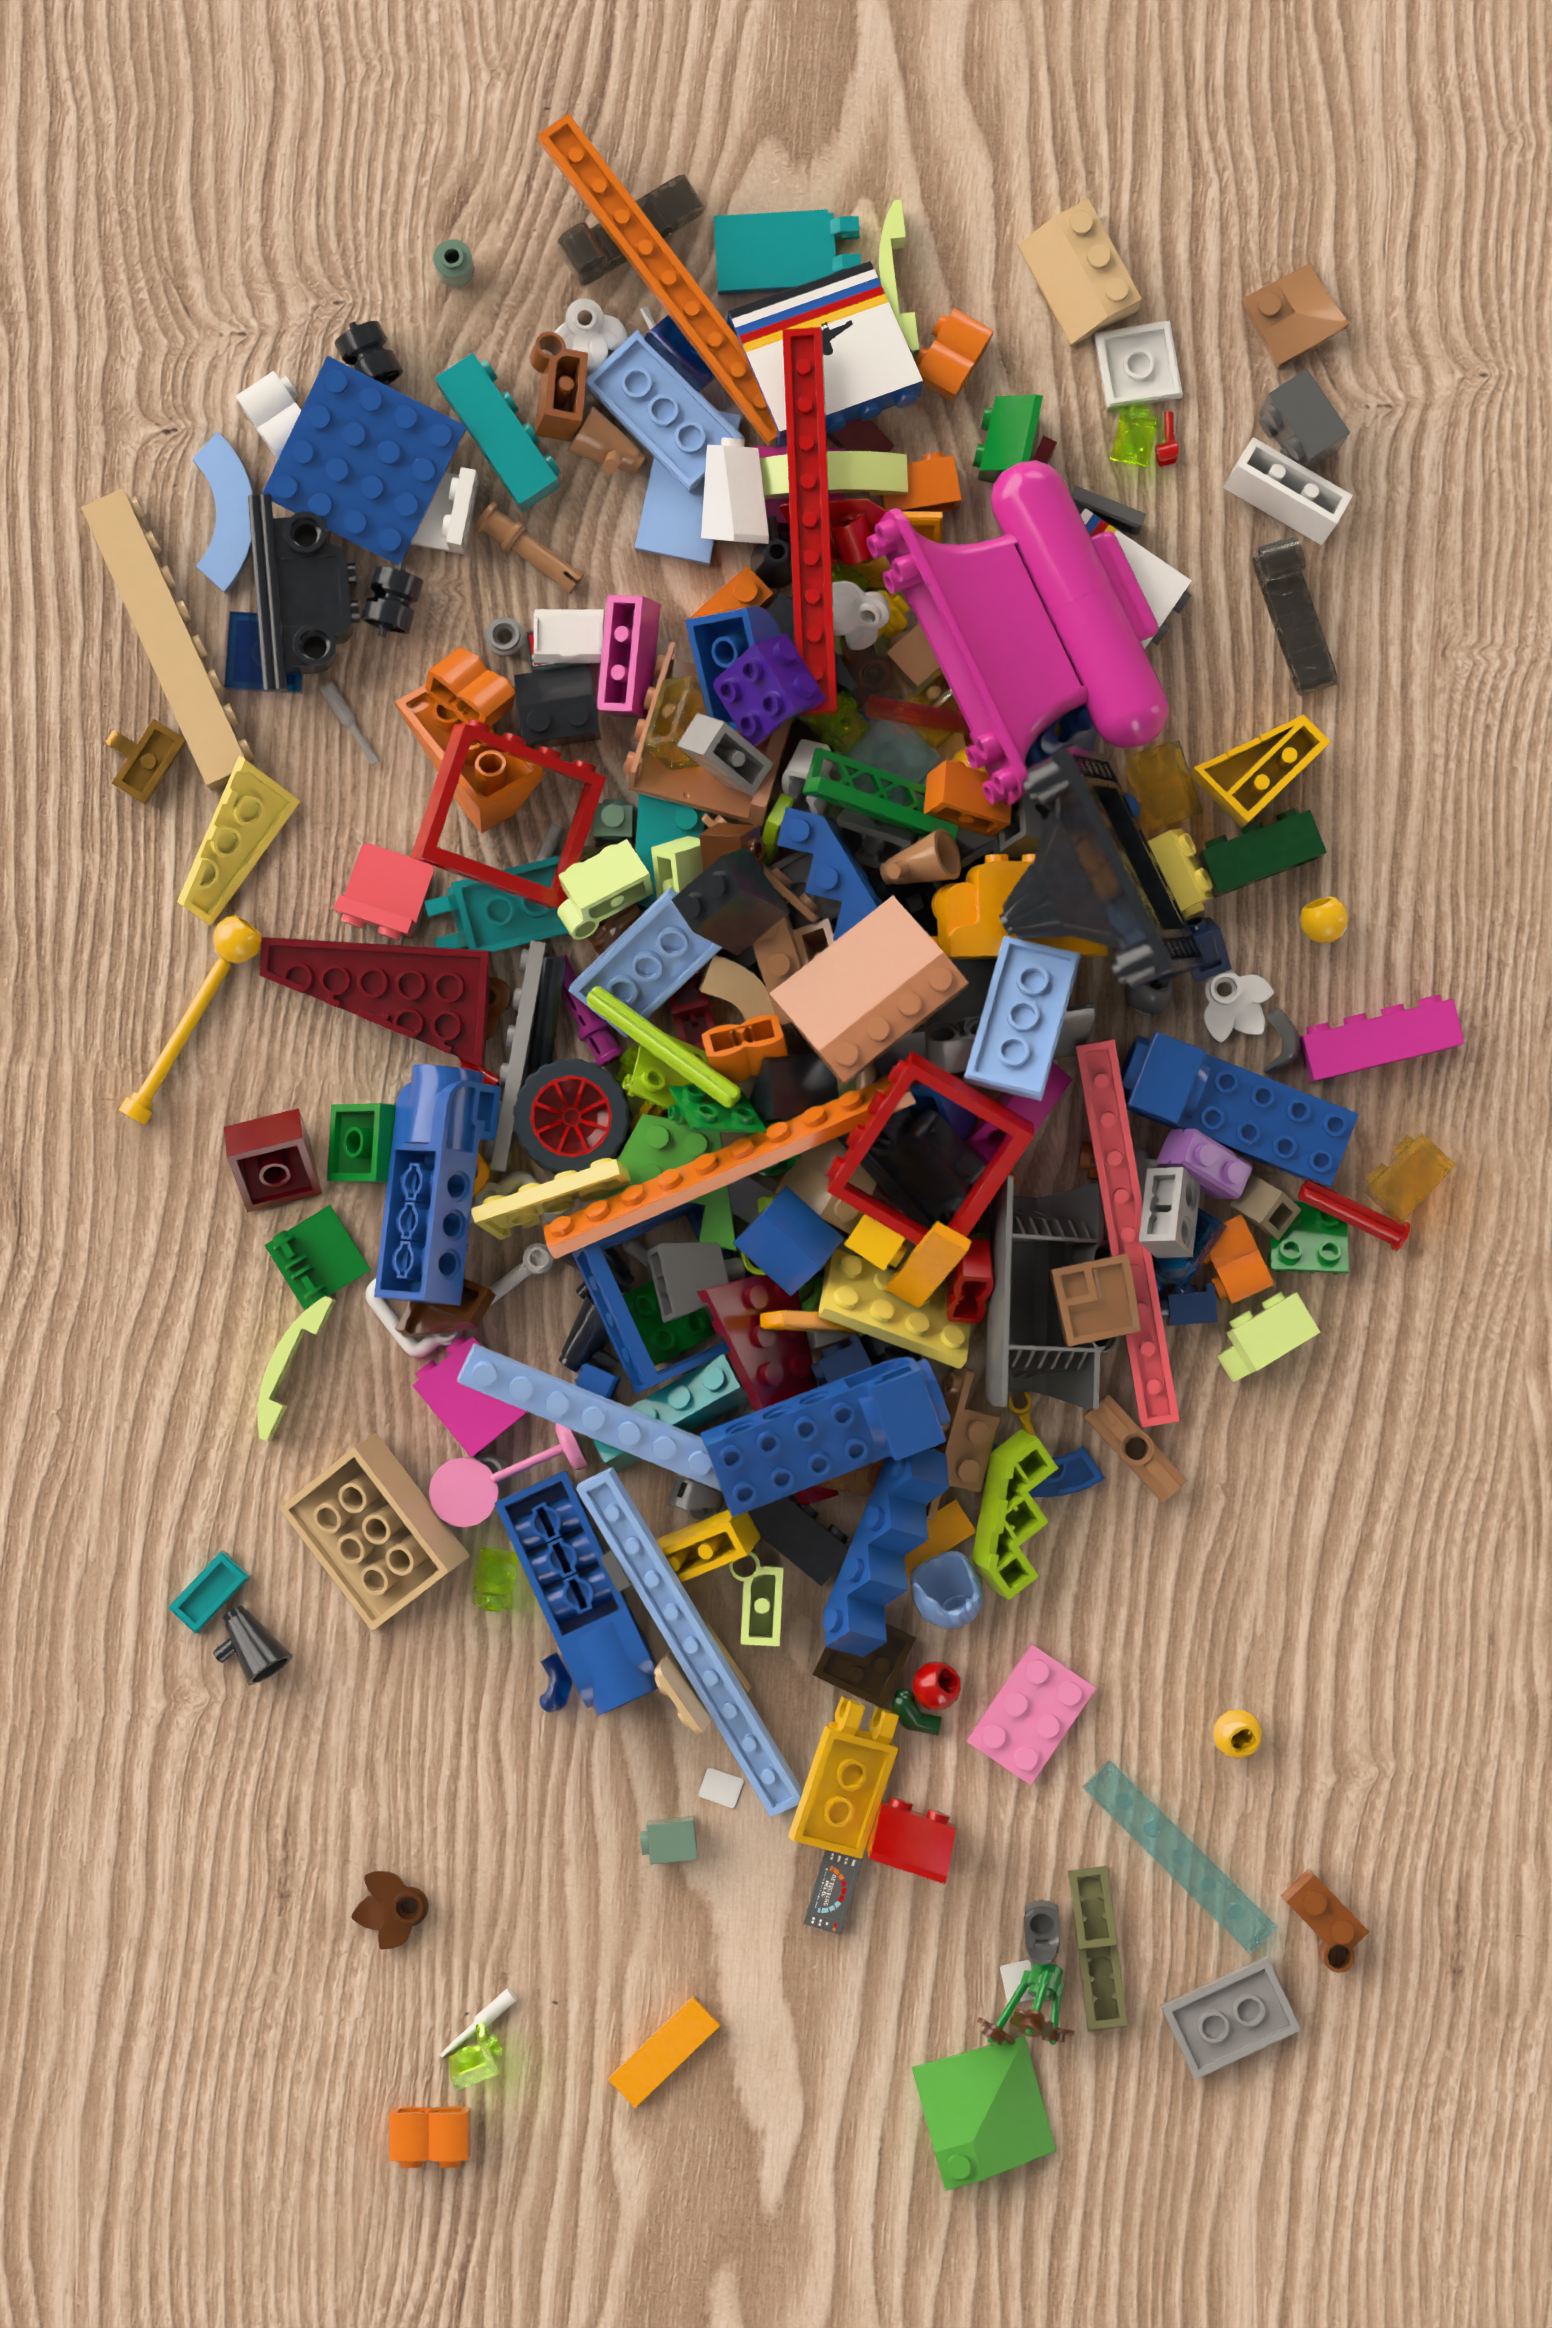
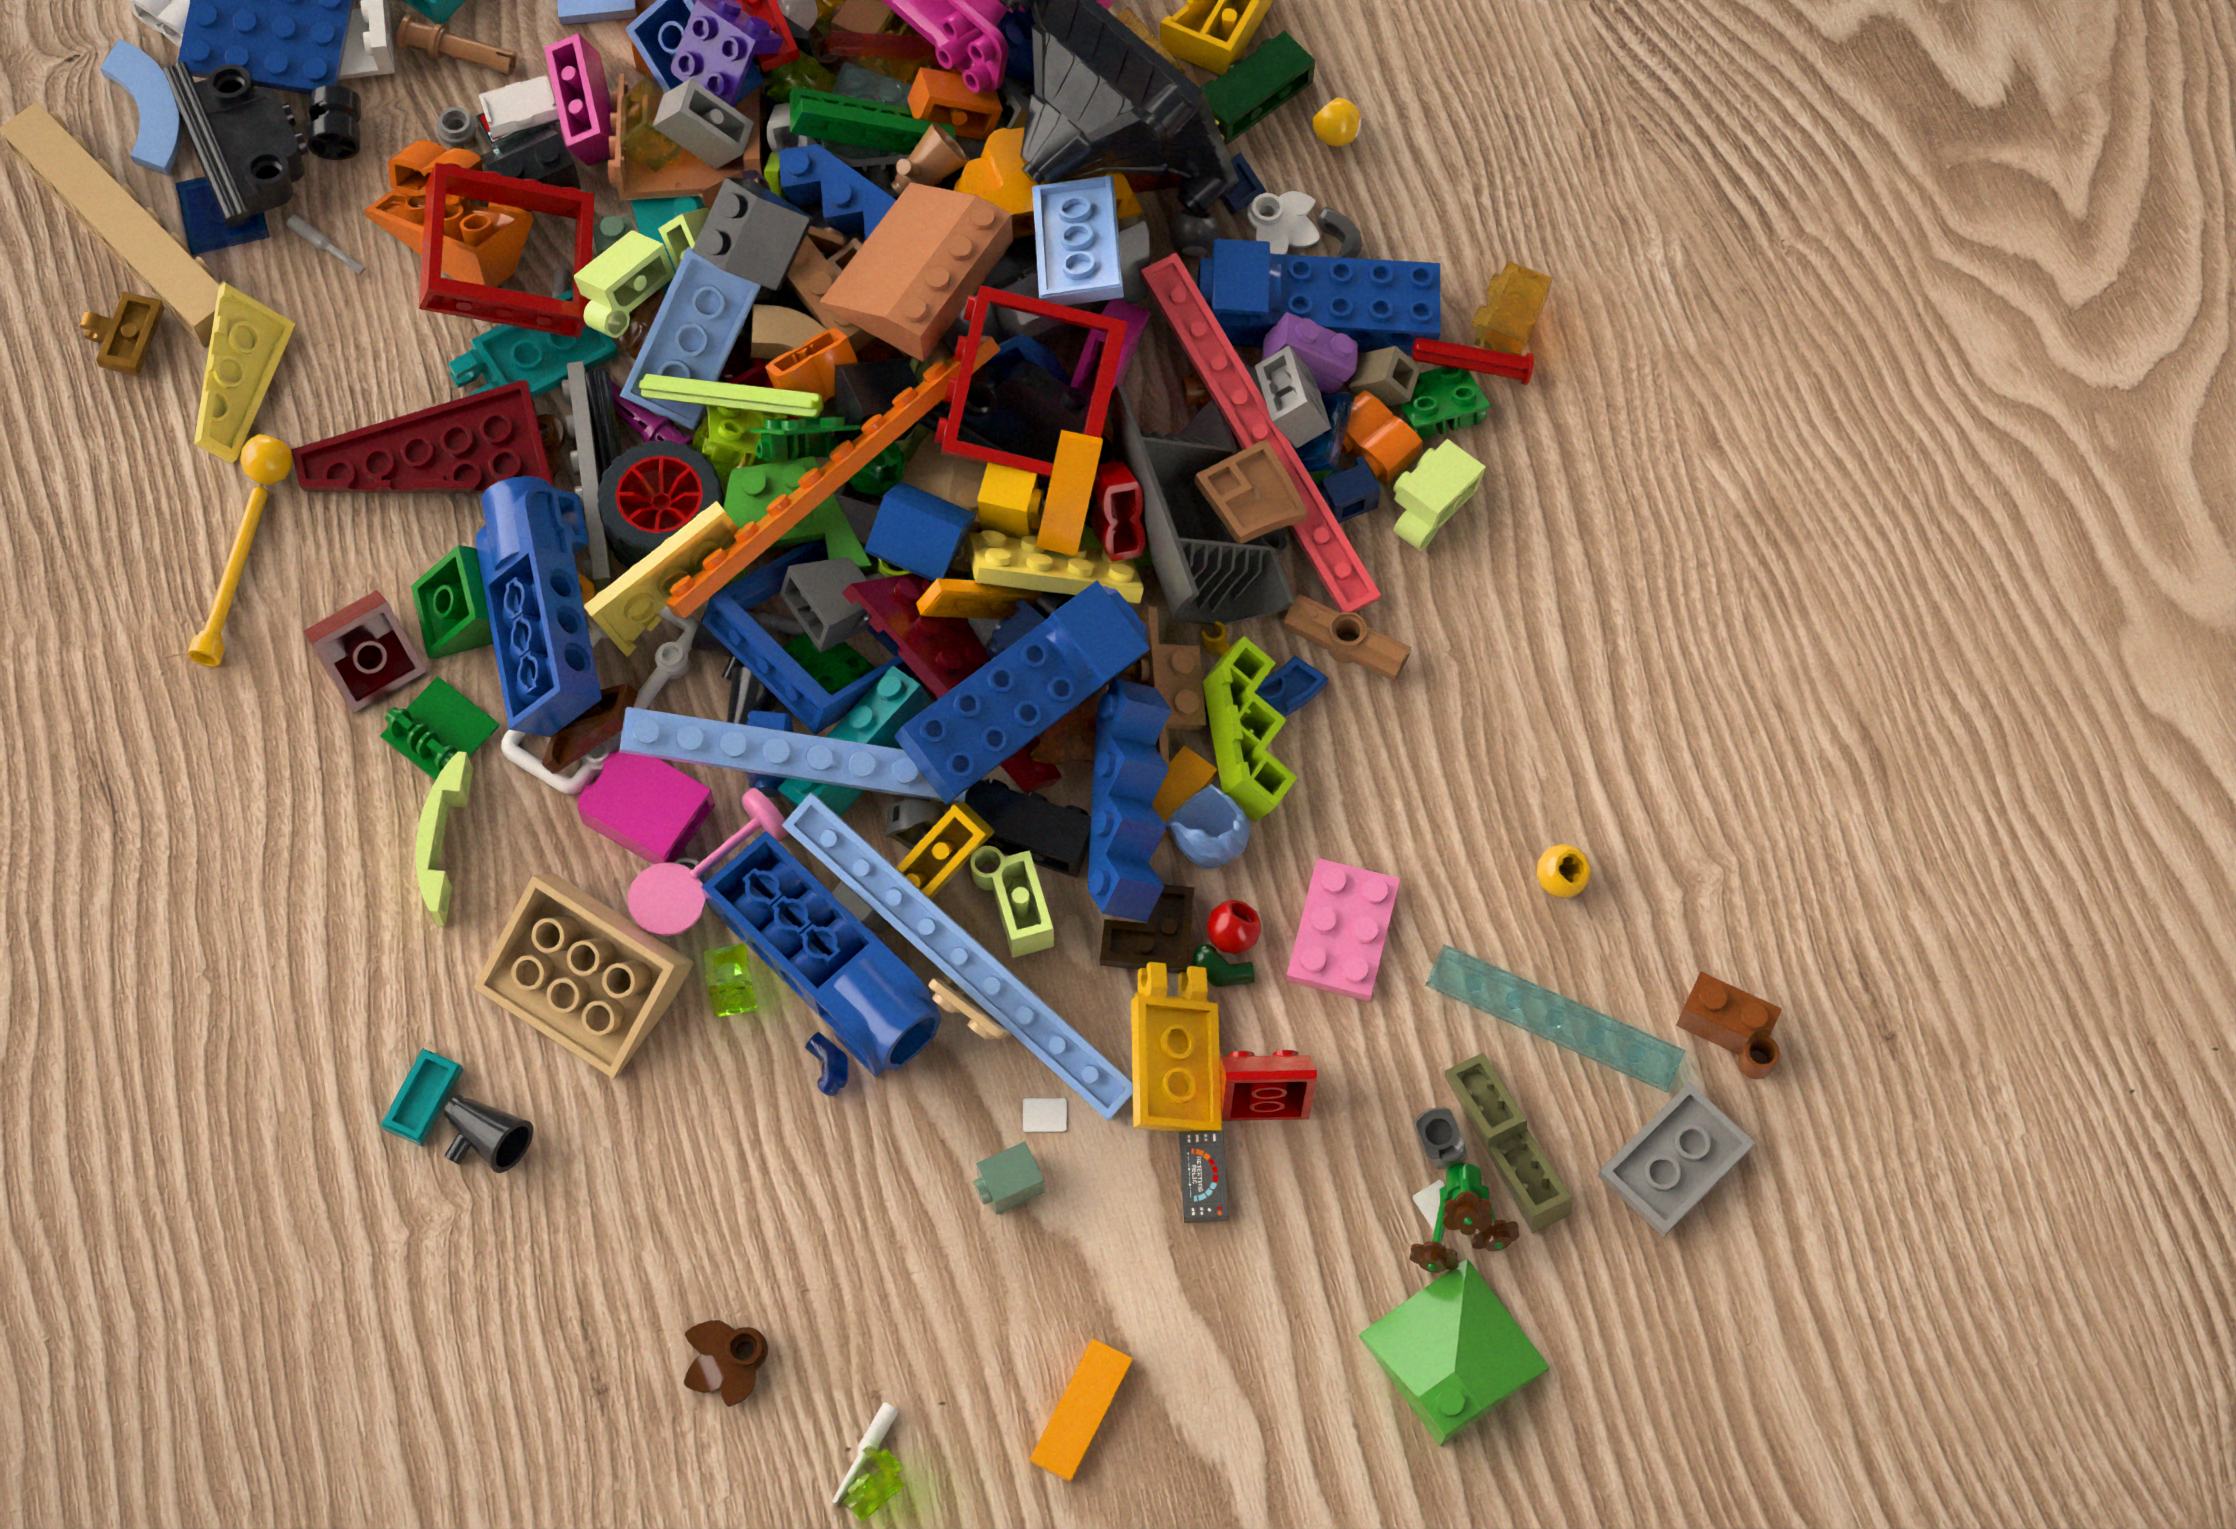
camera: 20 degrees left, 20 degrees down
coral bracket [334,843,434,941] -> none
dark pink brick [1300,994,1465,1084] -> none

